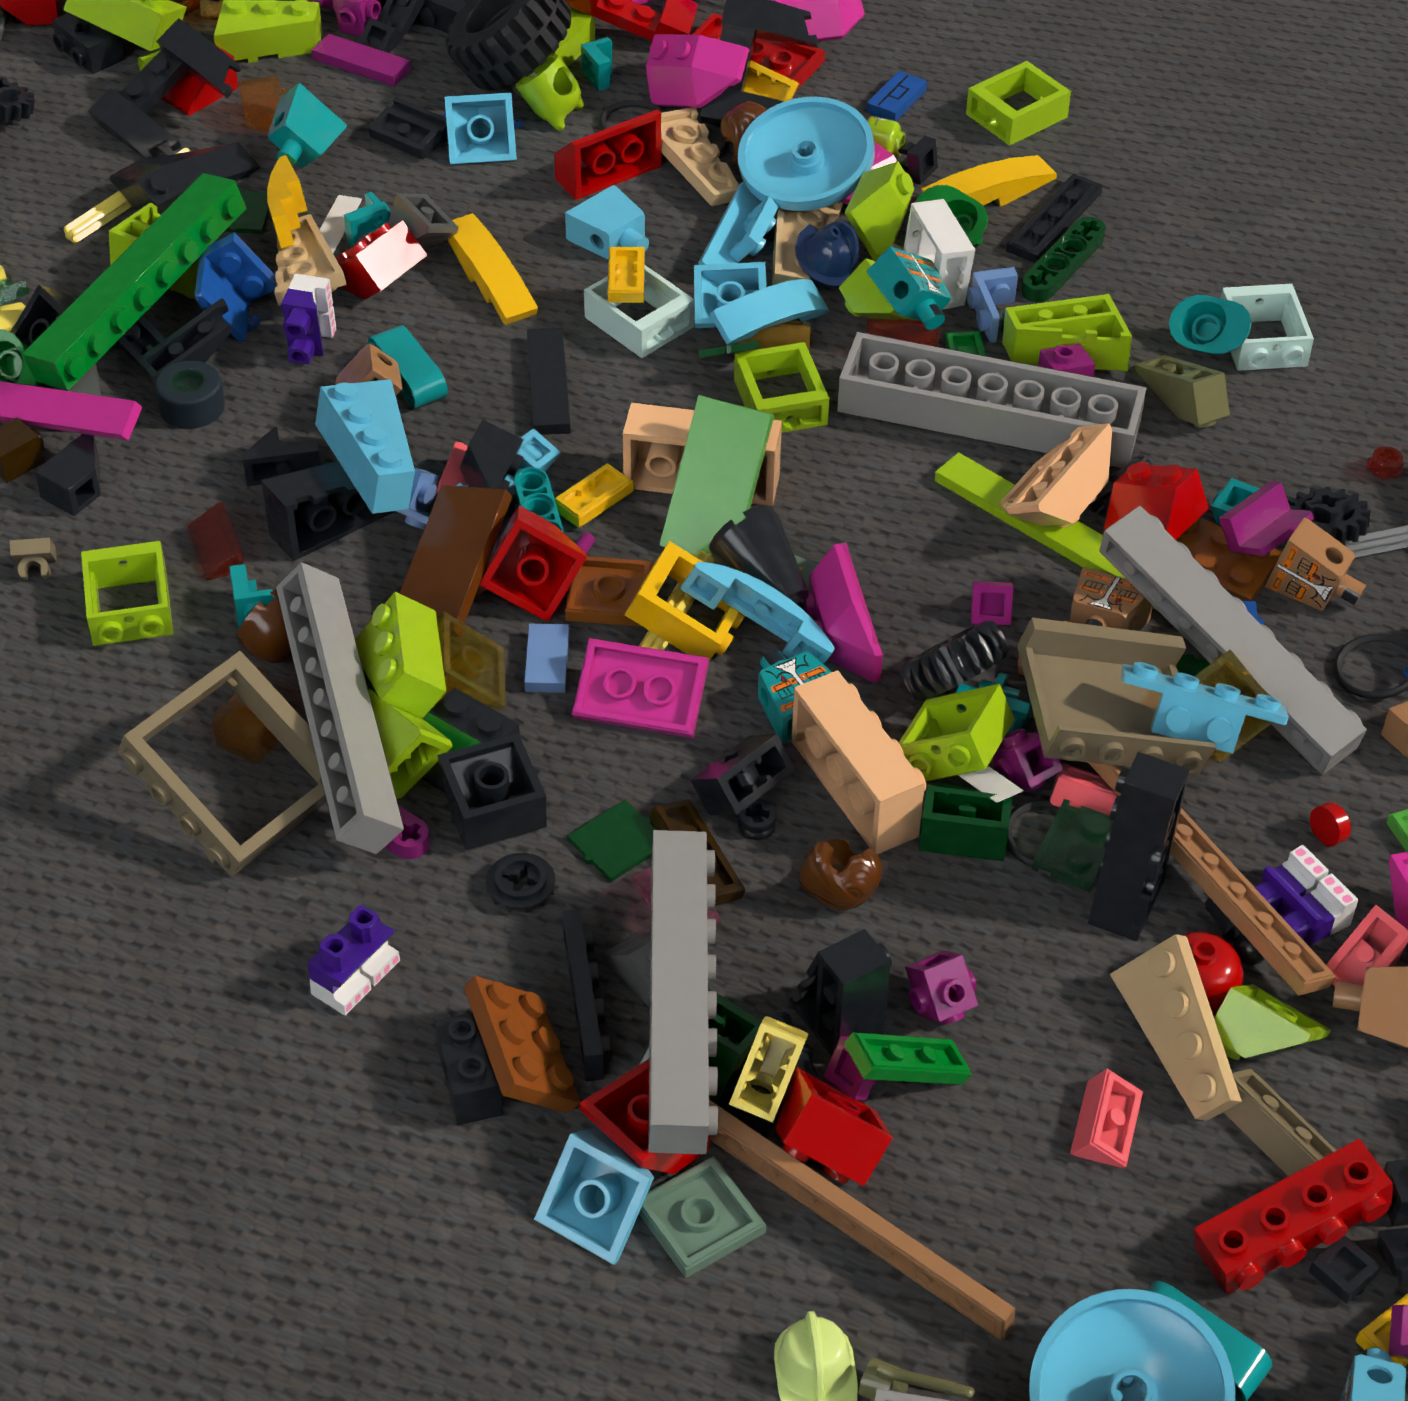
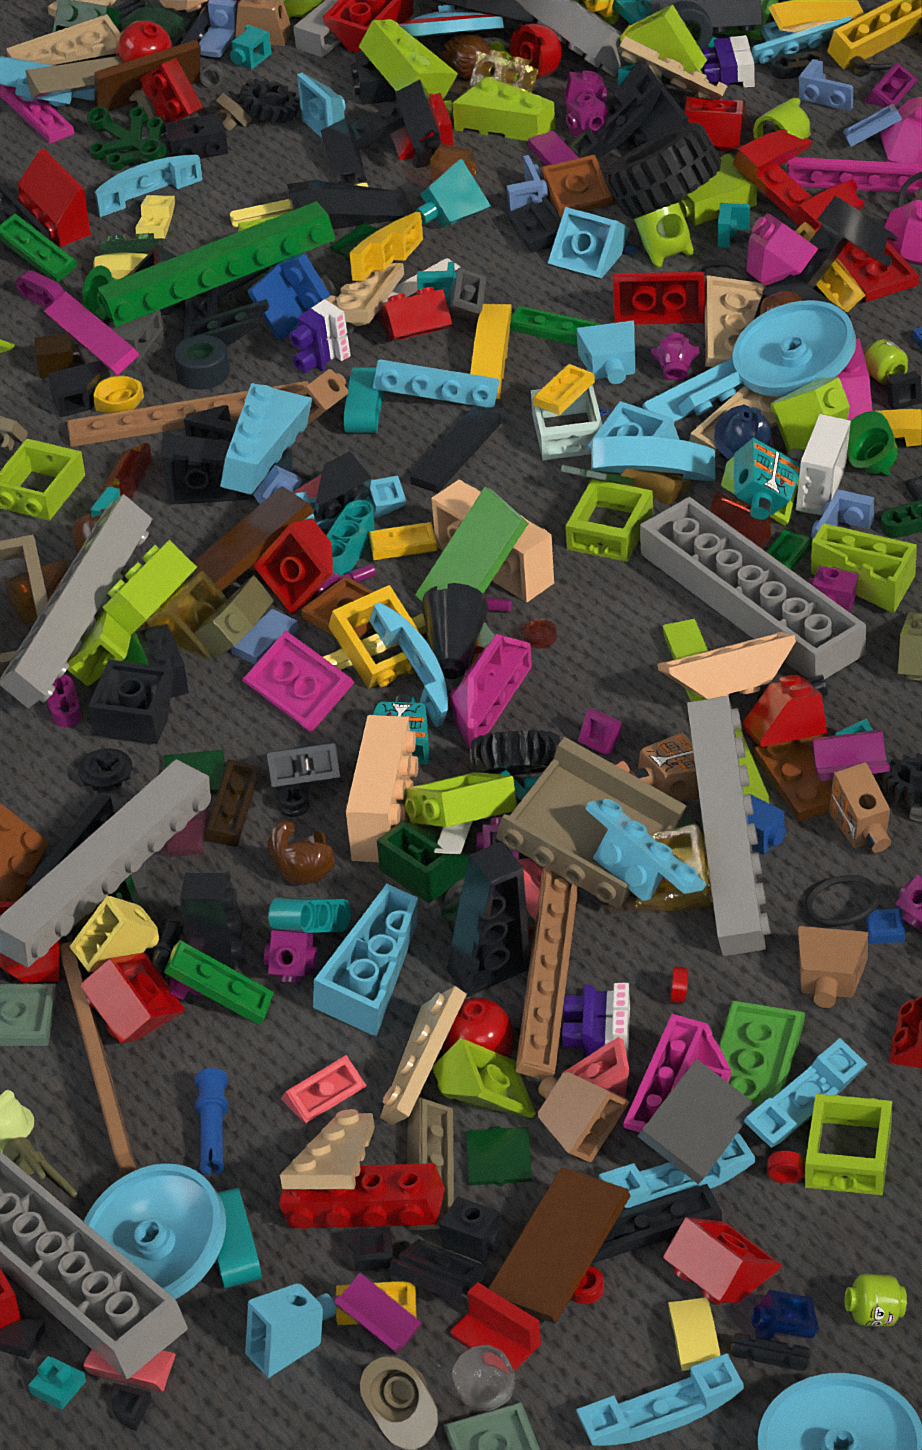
camera: 40 degrees right, 5 degrees down
none -> medium nougat tile [66,381,314,447]
none -> yellow hat [93,376,144,414]
none -> olive slope [194,575,274,658]
none -> blue pin [195,1068,228,1175]
none -> teal beam [268,897,351,933]
none -> tan wing [280,1109,375,1189]
none -> medium azure slope [297,72,346,138]
none -> medium azure wedge [313,884,418,1036]
none -> medium azure bracket [373,360,499,408]
none -> black tile [413,134,442,168]
none -> dark green piece [467,1126,532,1187]
none -> medium blue bracket [507,155,548,212]
none -> green tile [510,305,601,346]
none -> clear red tile [523,619,557,649]
none -> dark orange plate [540,155,613,216]
none -> magenta rock [651,333,699,380]

